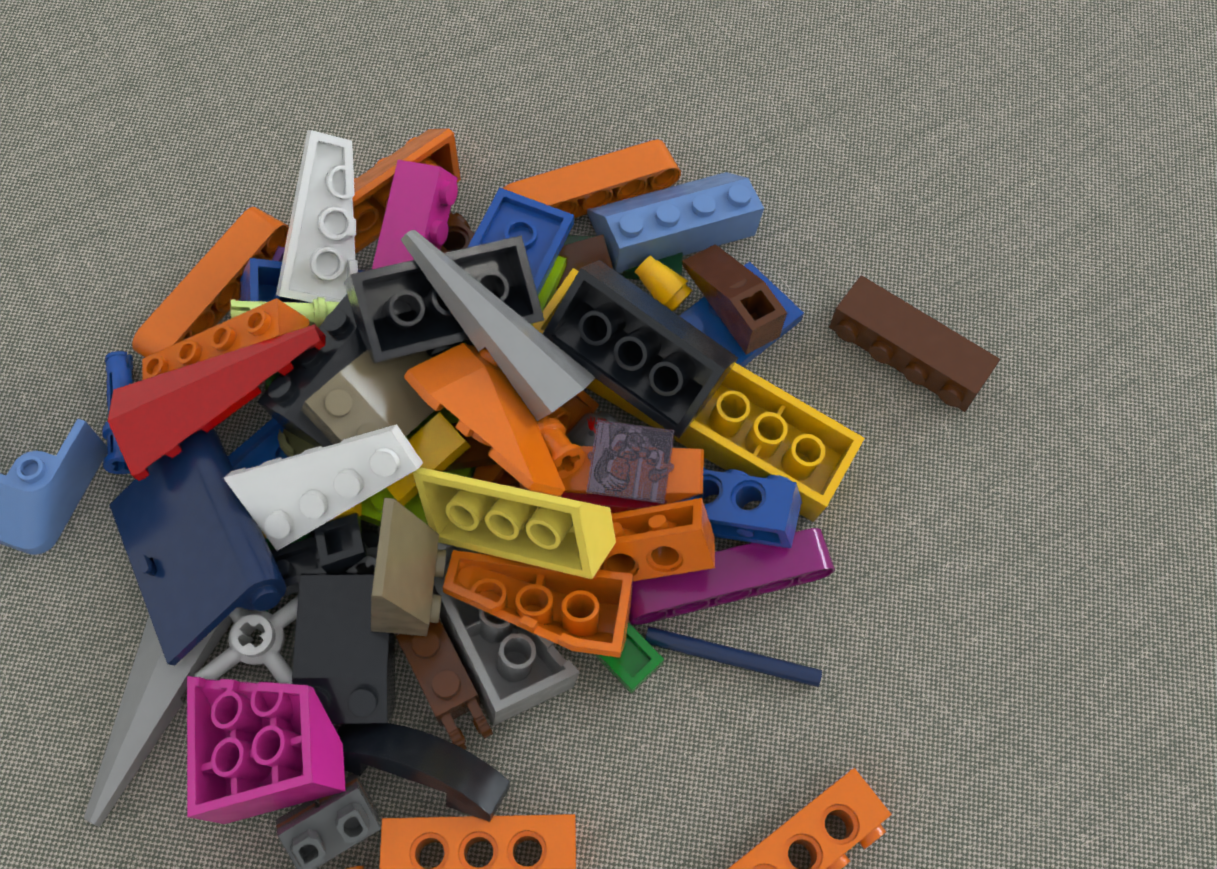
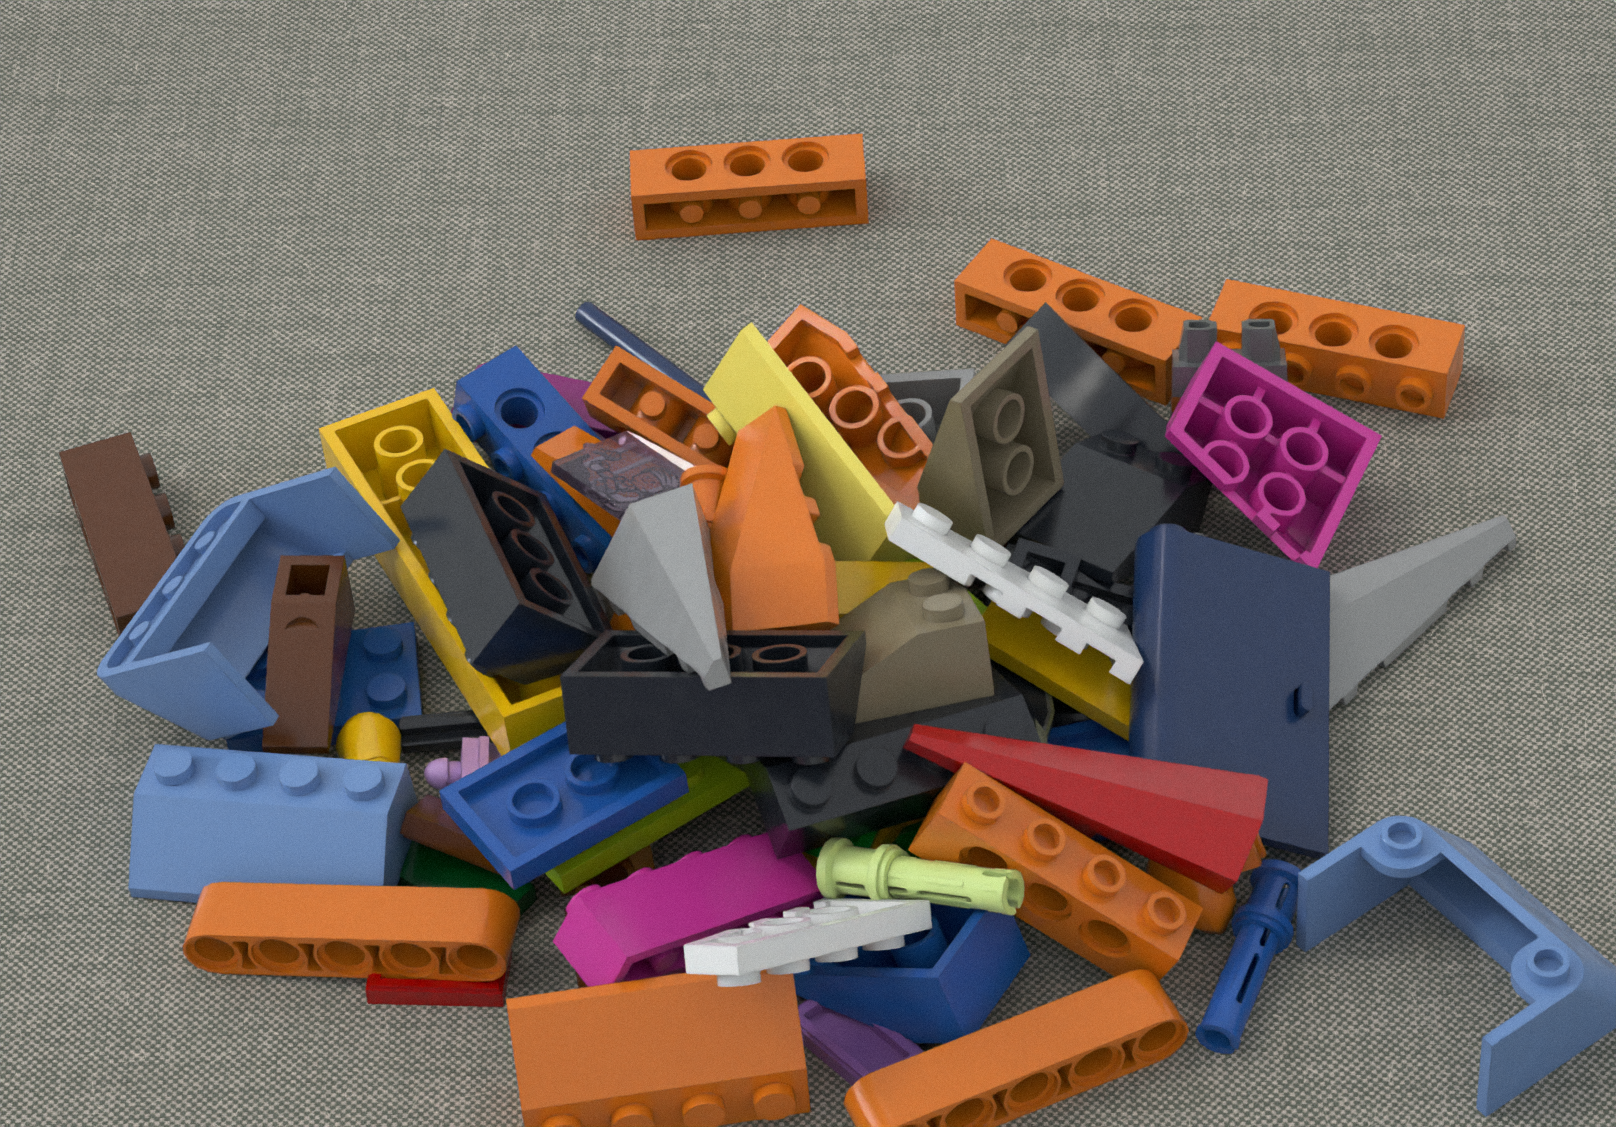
camera: 140 degrees left, 20 degrees down
none -> medium blue windscreen [97,467,400,740]

